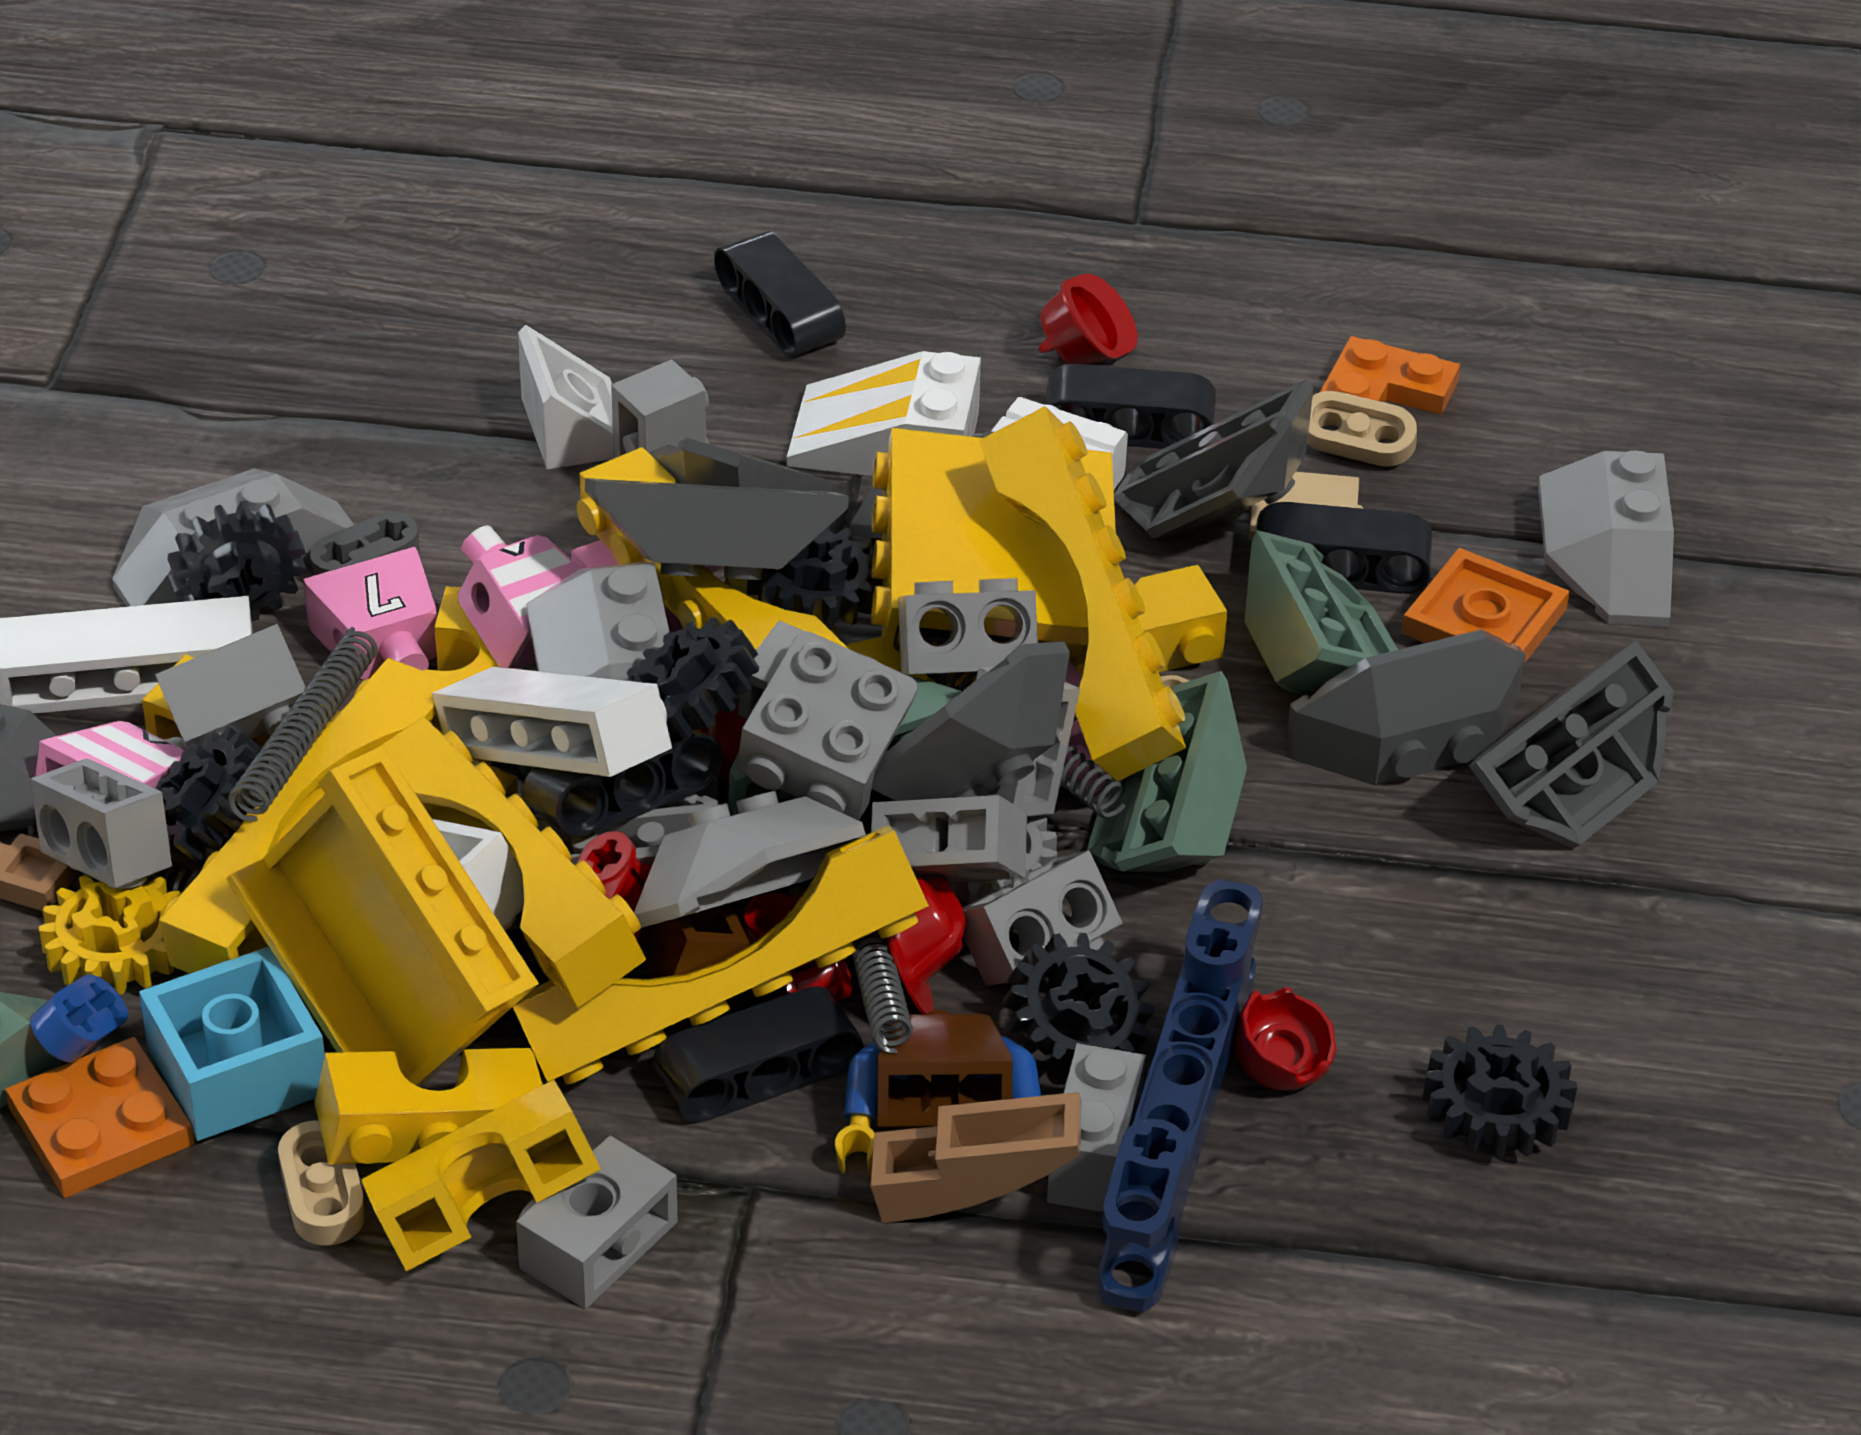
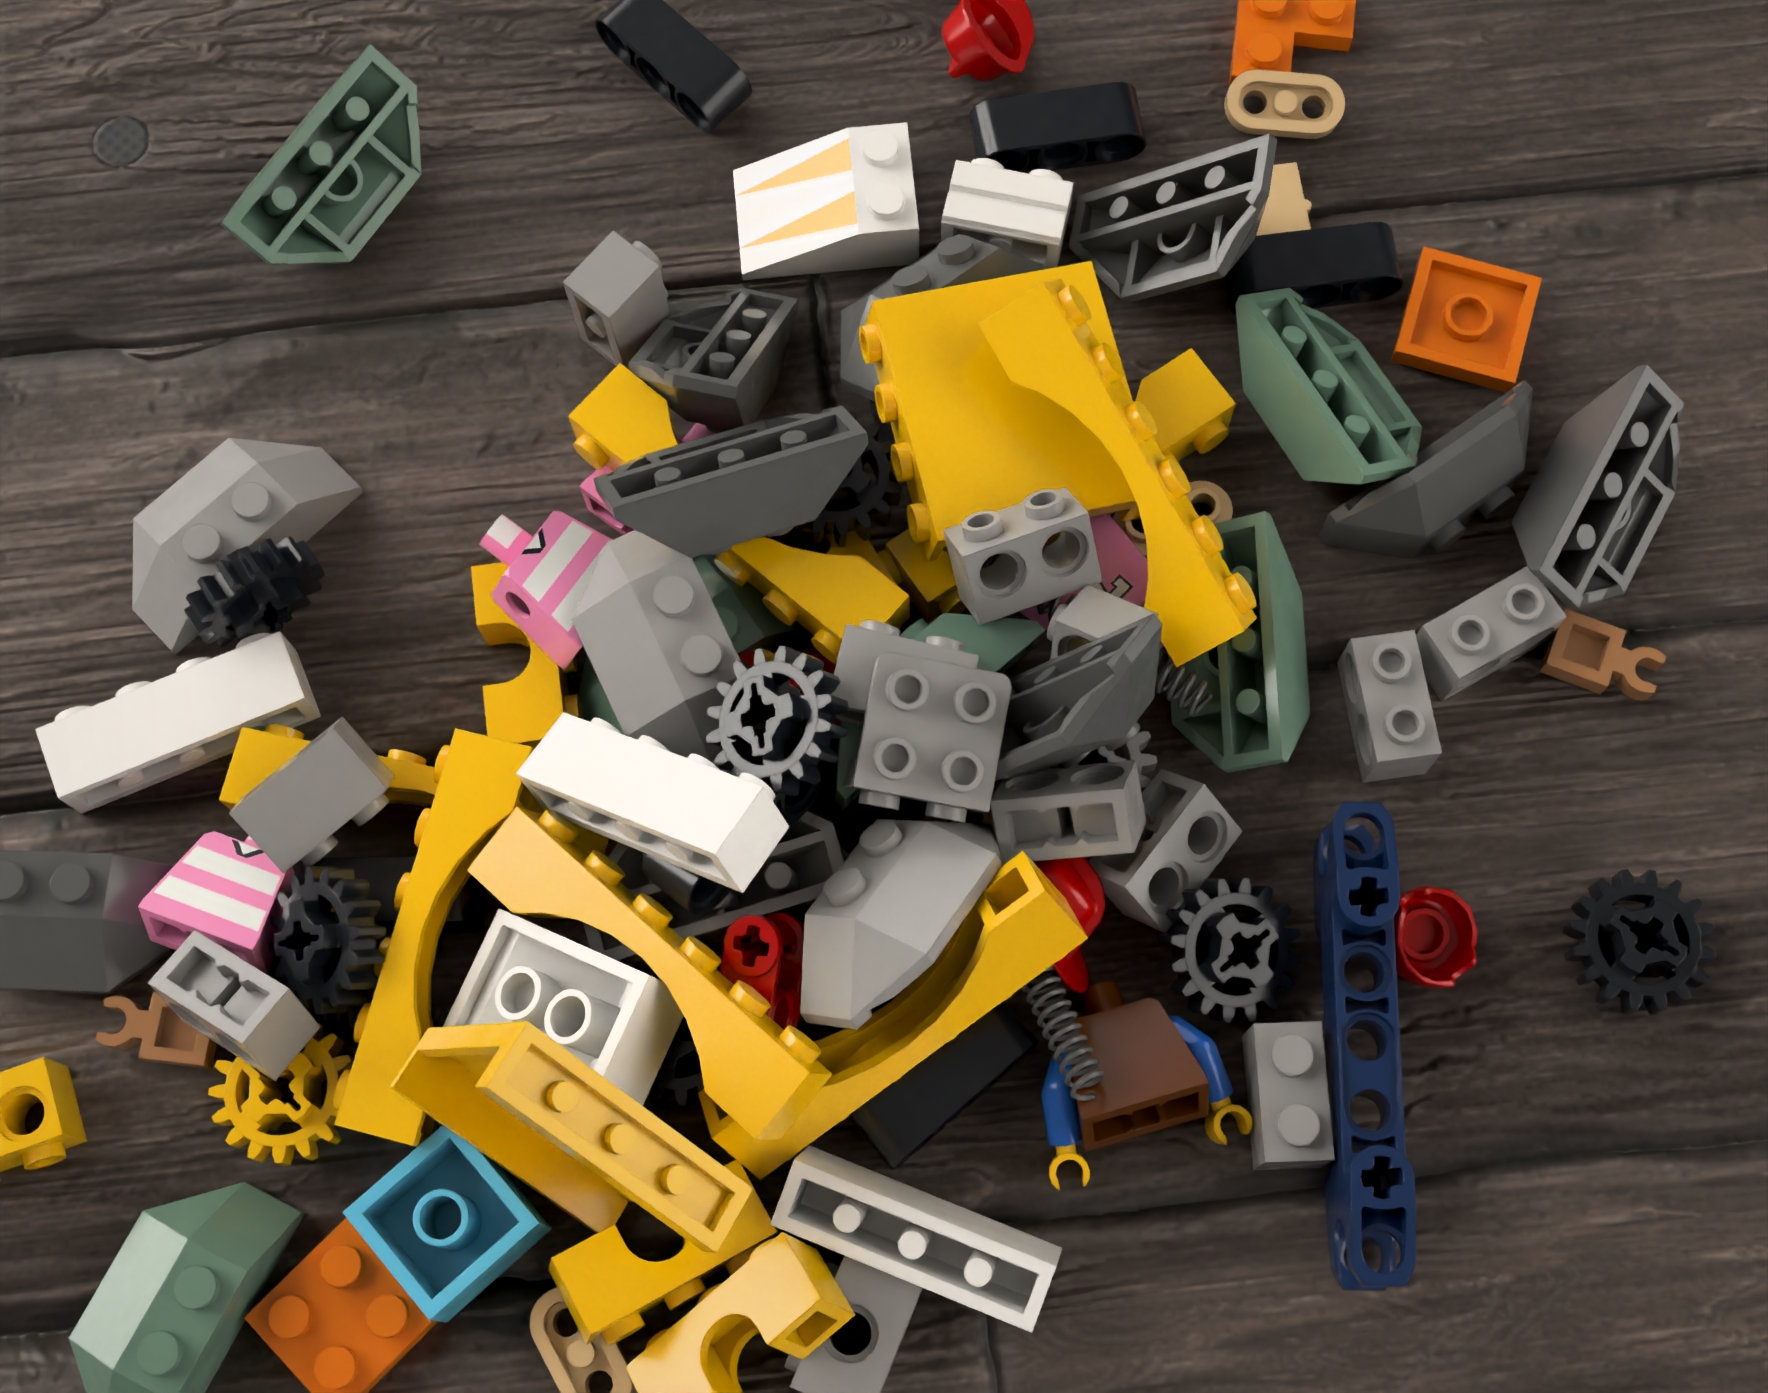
camera: 10 degrees left, 30 degrees up
blue beam [30,974,128,1062] -> none
dark grey piece [228,627,378,822] -> none
bright pink torso [303,547,437,680] -> none
dark grey beam [310,513,420,576] -> none
white slope [518,325,614,470] -> none
medium nougat slope [871,1092,1082,1224] -> none
light grey wedge [1538,450,1674,627] -> none
none -> sand green wedge [220,44,422,265]
none -> white brick [770,1145,1062,1333]
none -> light grey brick [1337,630,1442,783]
none -> light grey brick [1416,566,1567,702]
none -> medium nougat plate [1539,608,1666,701]

